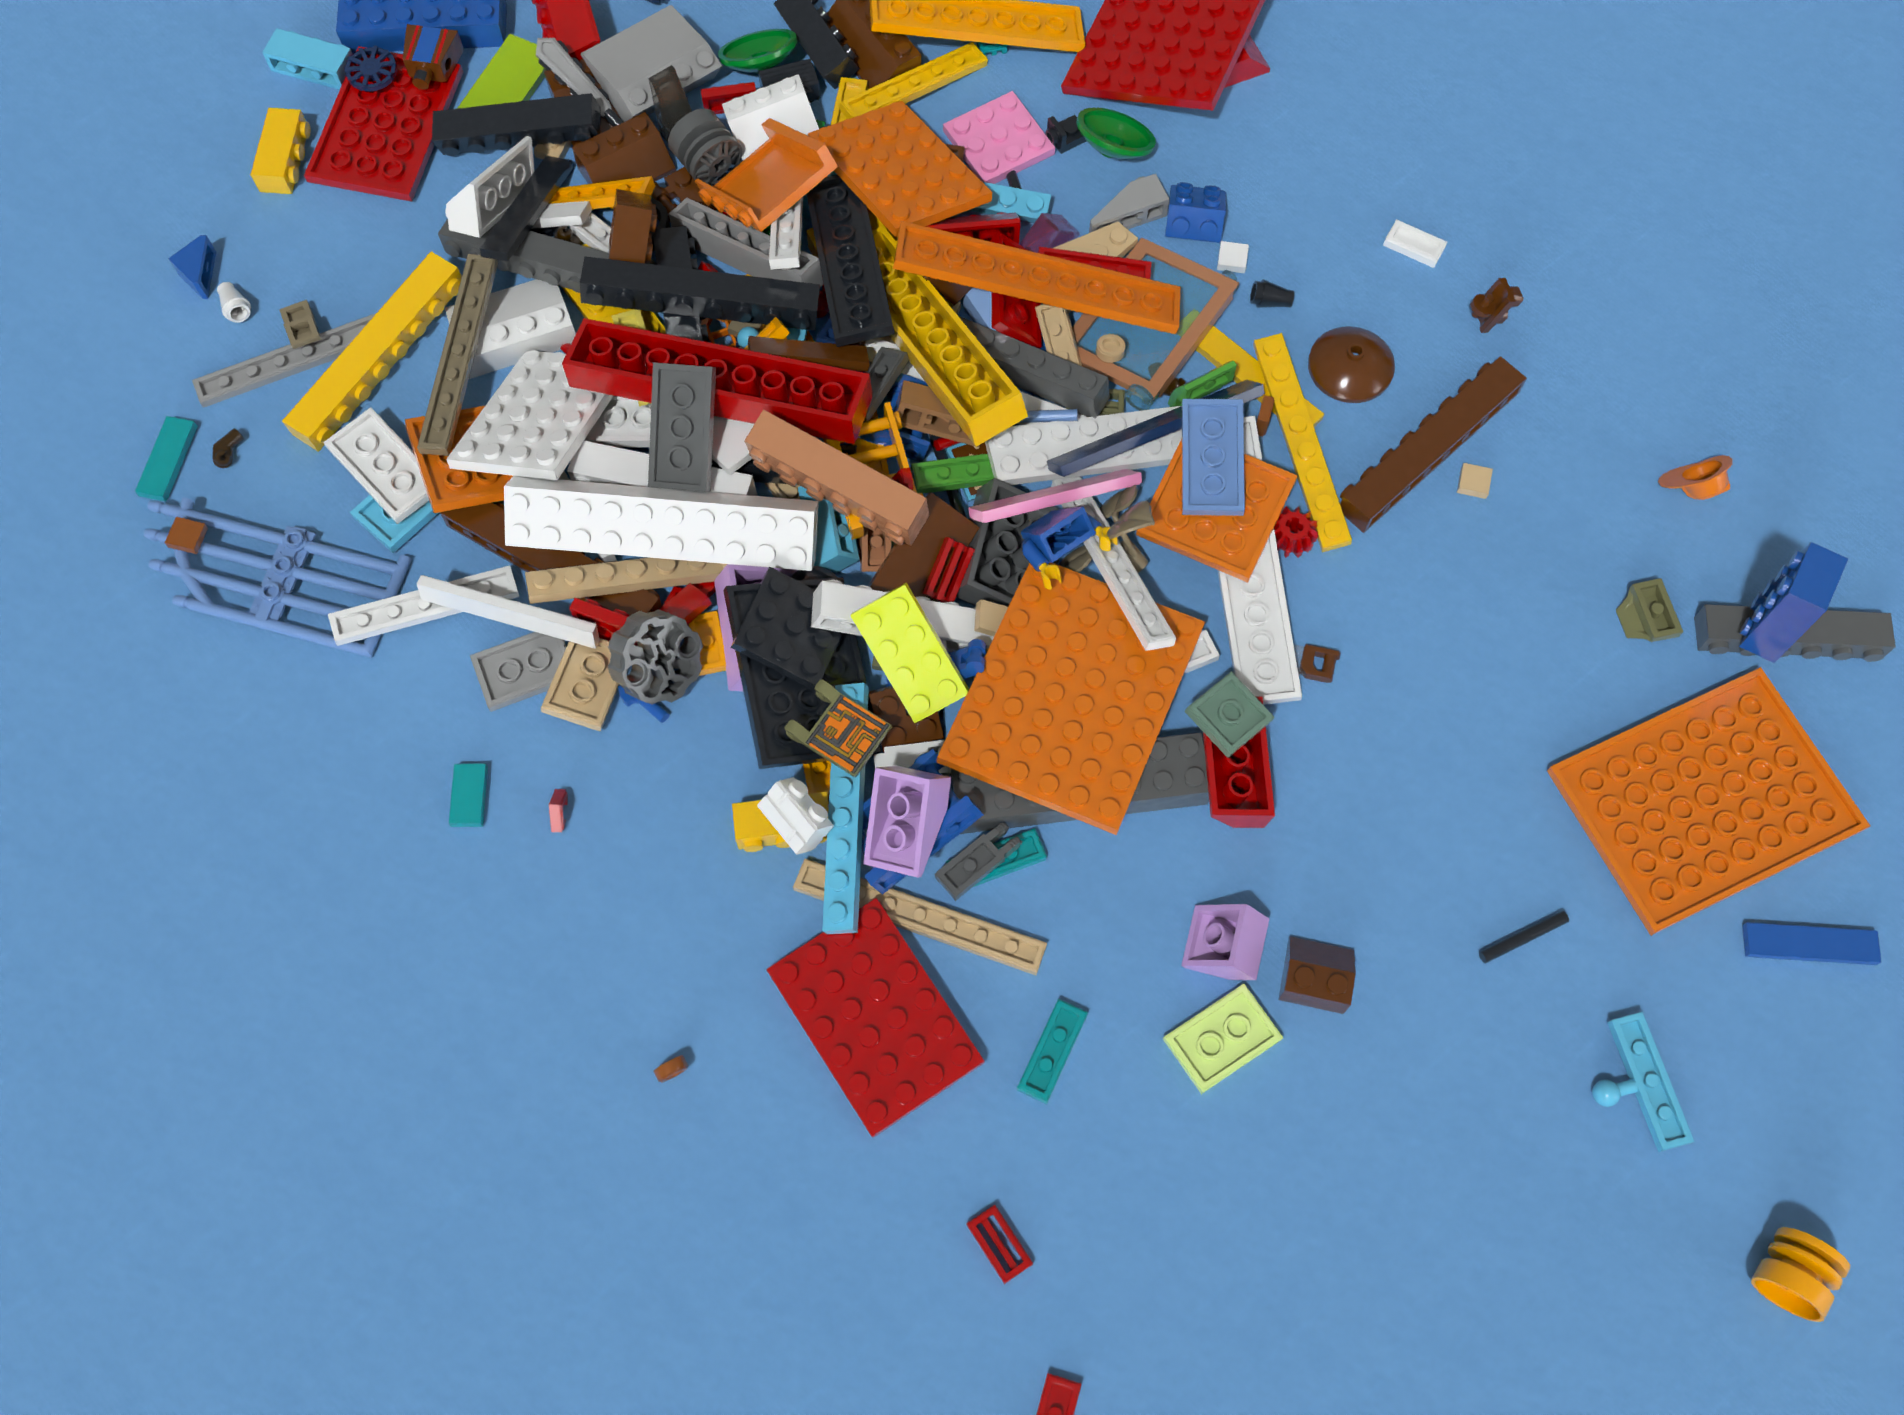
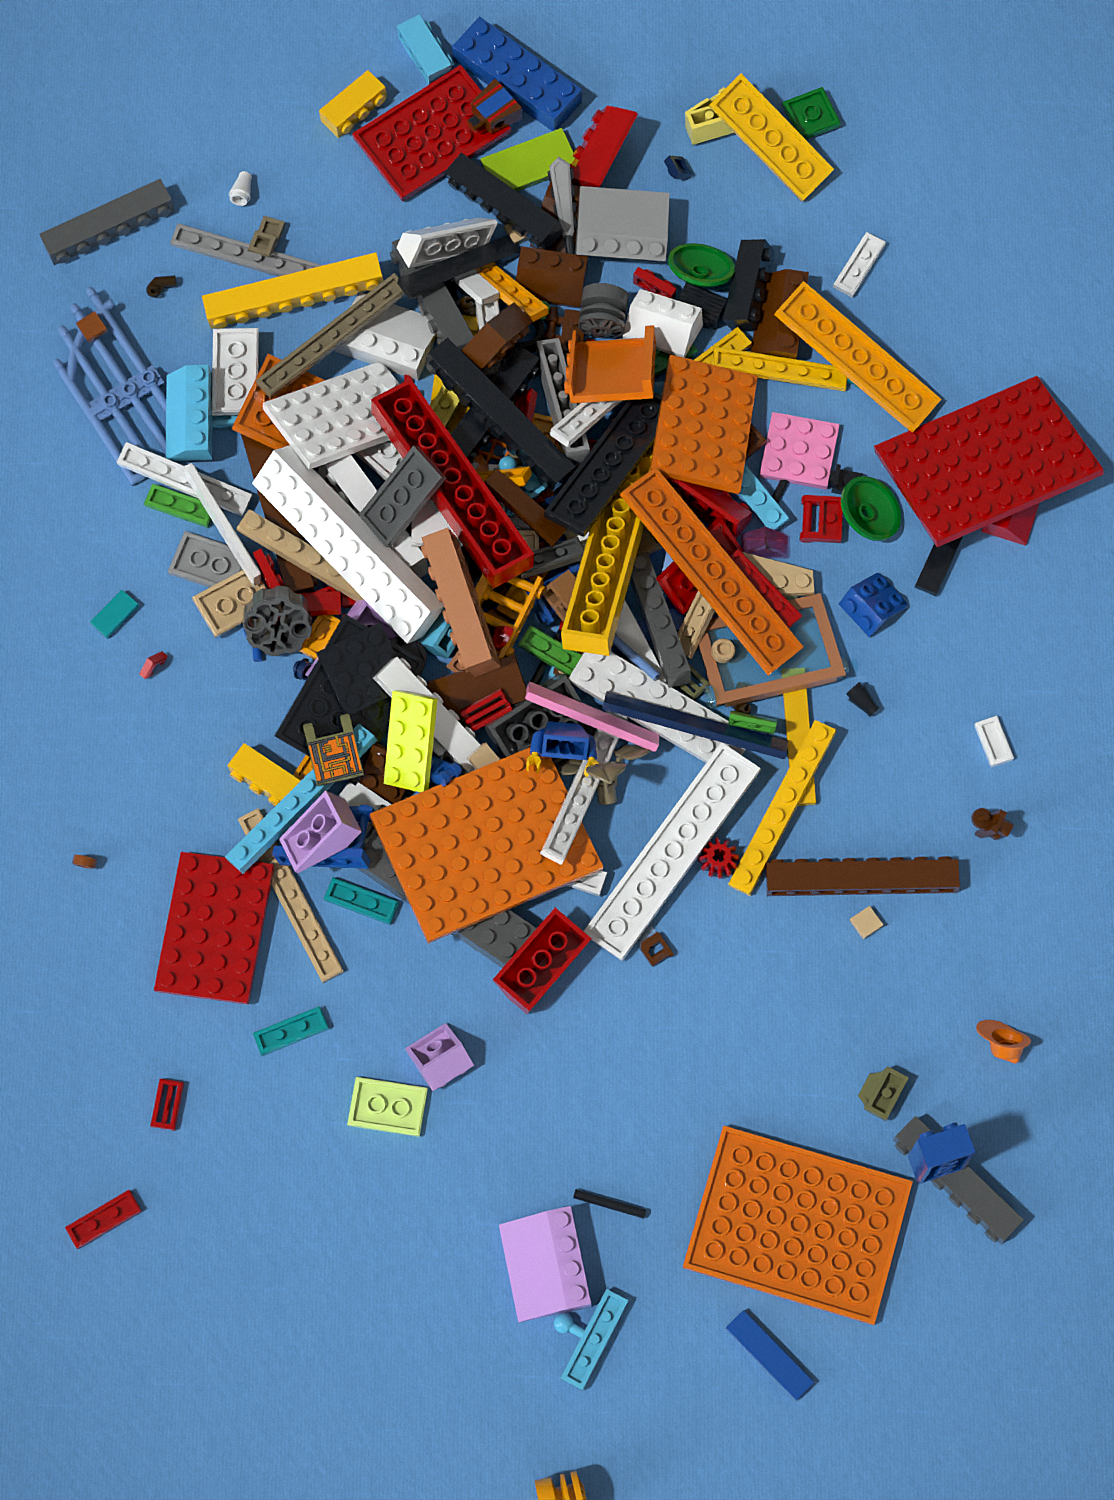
camera: 45 degrees right, 5 degrees up
teal tile [135,416,198,502] -> none
blue slope [168,235,216,299] -> none
dark blue wheel [344,46,397,91] -> none
clear smoke slope [648,65,692,143] -> none
white brick [757,777,834,855] -> none
dark grey hinge [935,822,1022,901] -> none
light grey slope [1089,174,1169,233] -> none
orange plate [1136,439,1298,583] -> none
medium blue plate [1182,399,1245,516] -> none
sand green tile [1184,671,1275,758] -> none
white tile [1217,241,1249,274] -> none
dark orange tile [1256,395,1275,437] -> none
slope [1278,936,1356,1014] -> none
reddish brown dish [1308,326,1395,403] -> none
none -> dark grey brick [39,178,175,265]
none -> bright green tile [144,483,212,528]
none -> medium azure slope [166,364,212,461]
none -> dark blue plate [293,658,312,680]
none -> lavender slope [499,1206,591,1323]
none -> red plate [799,495,843,543]
none -> black tile [914,536,963,596]

